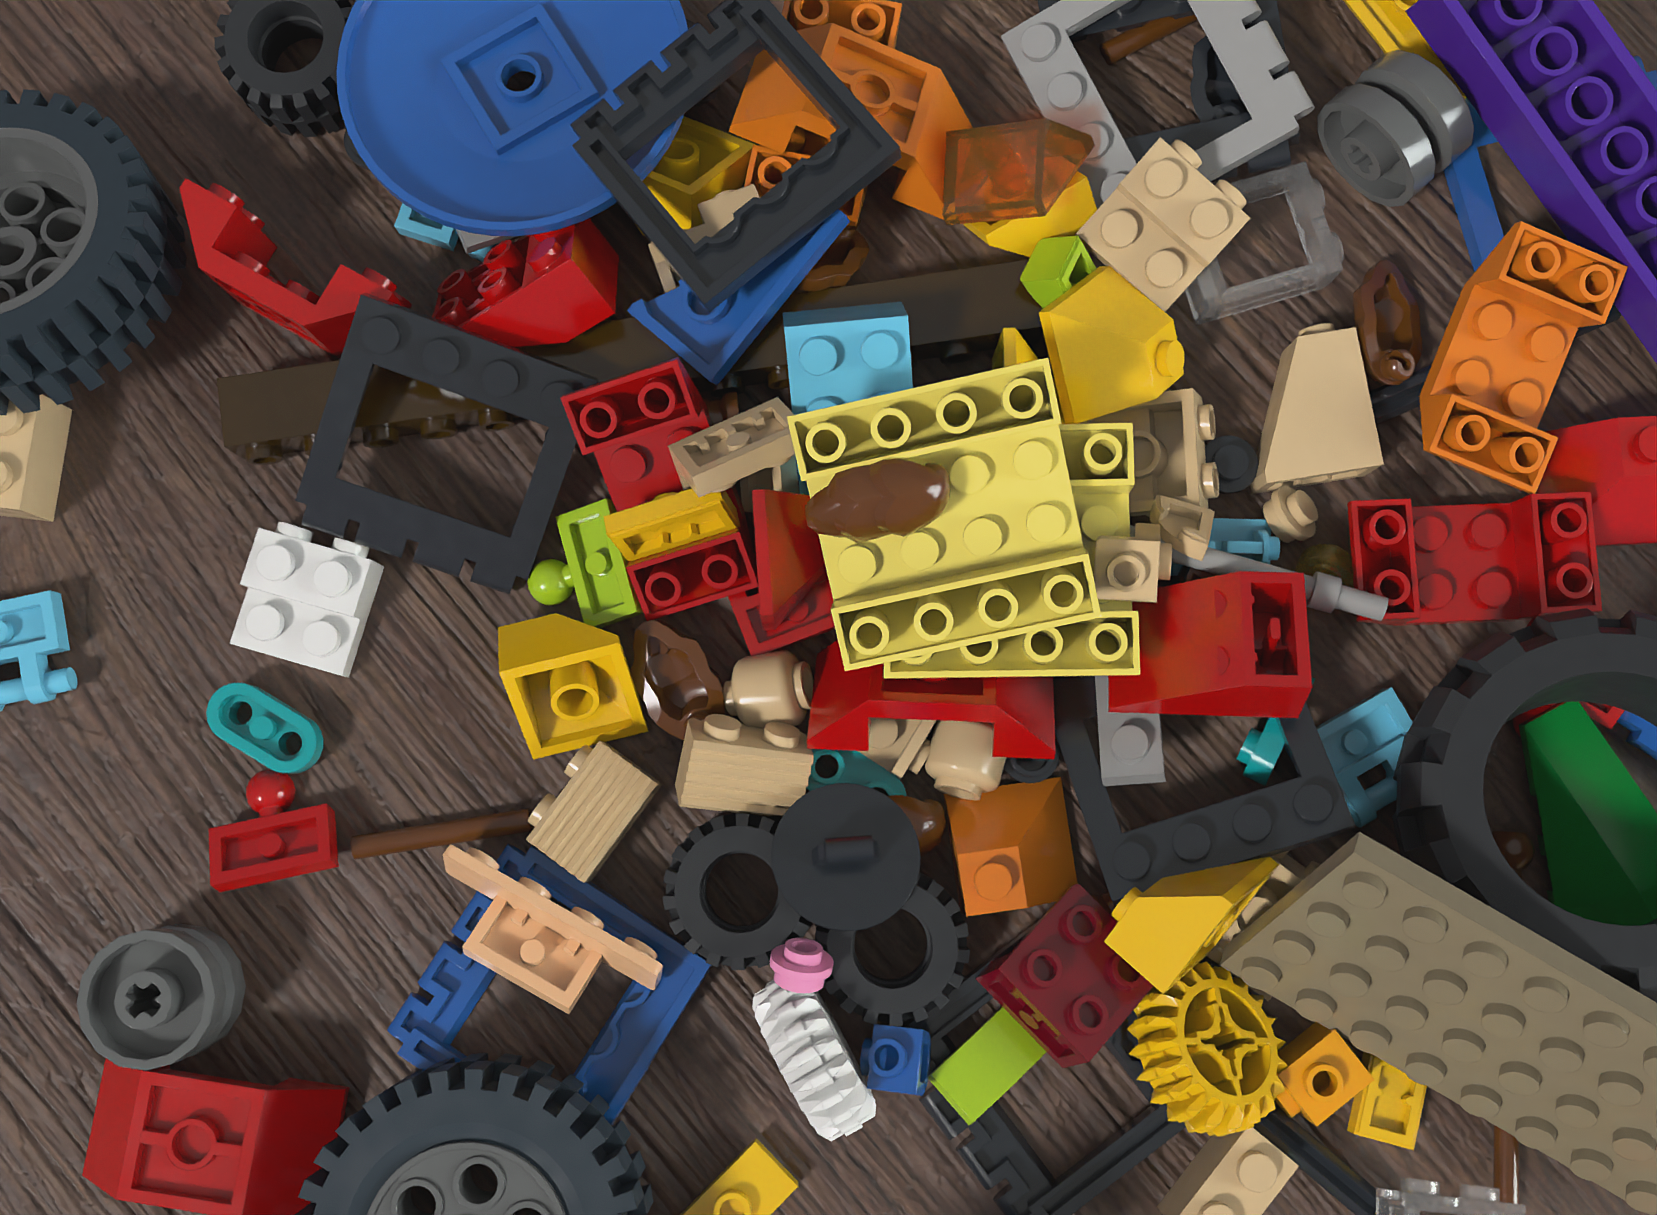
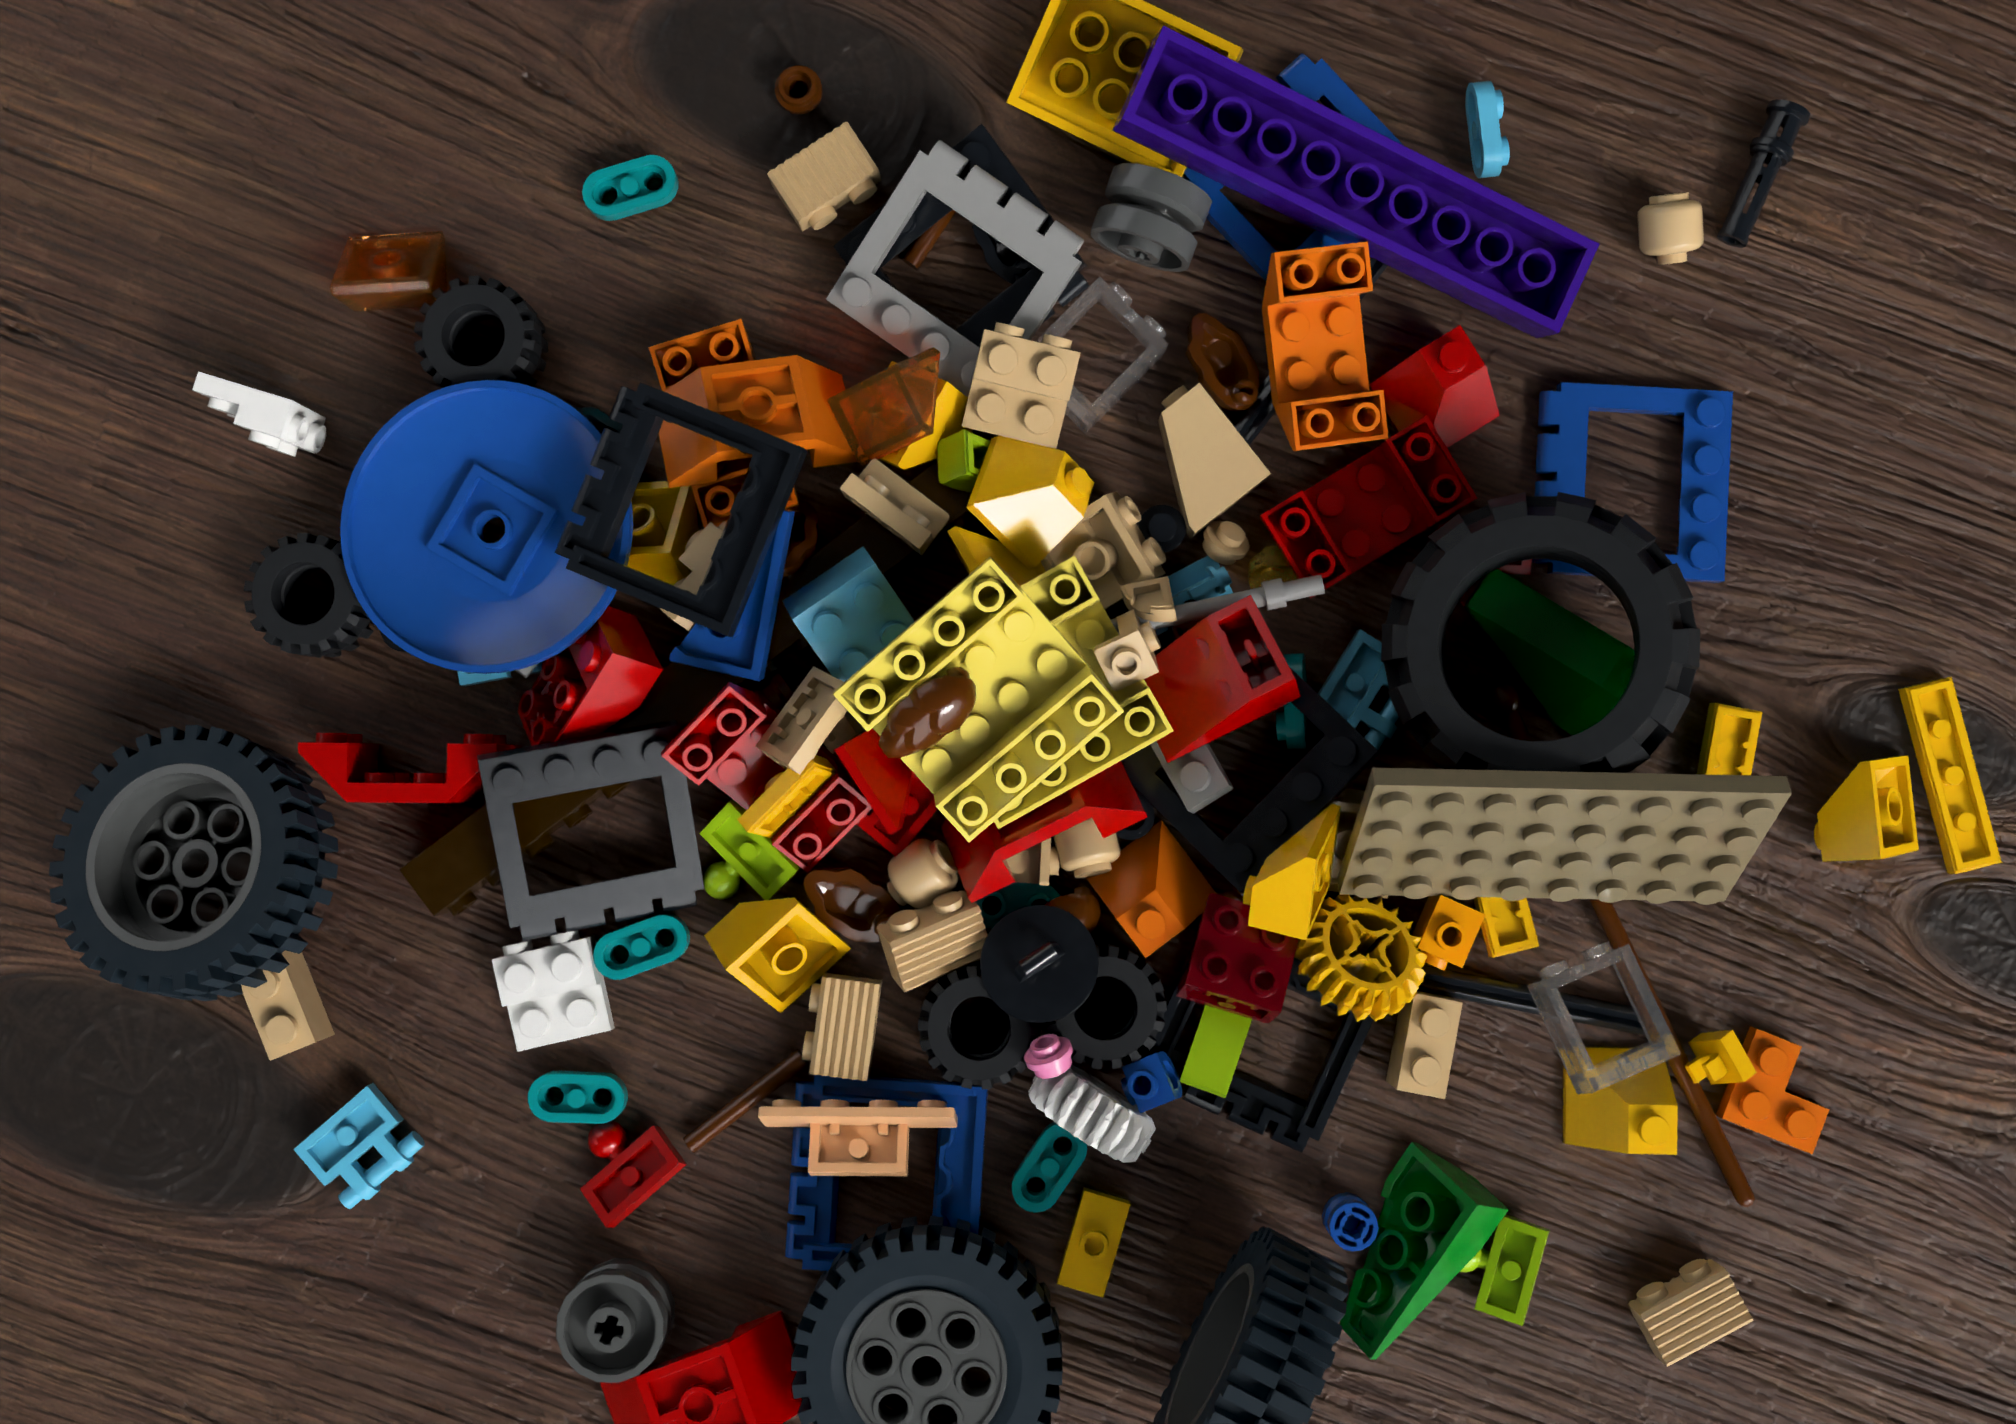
camera: 25 degrees left, 5 degrees up
none -> teal plate [593,914,690,980]
none -> tan bracket [840,459,950,555]
none -> teal plate [1012,1122,1087,1213]

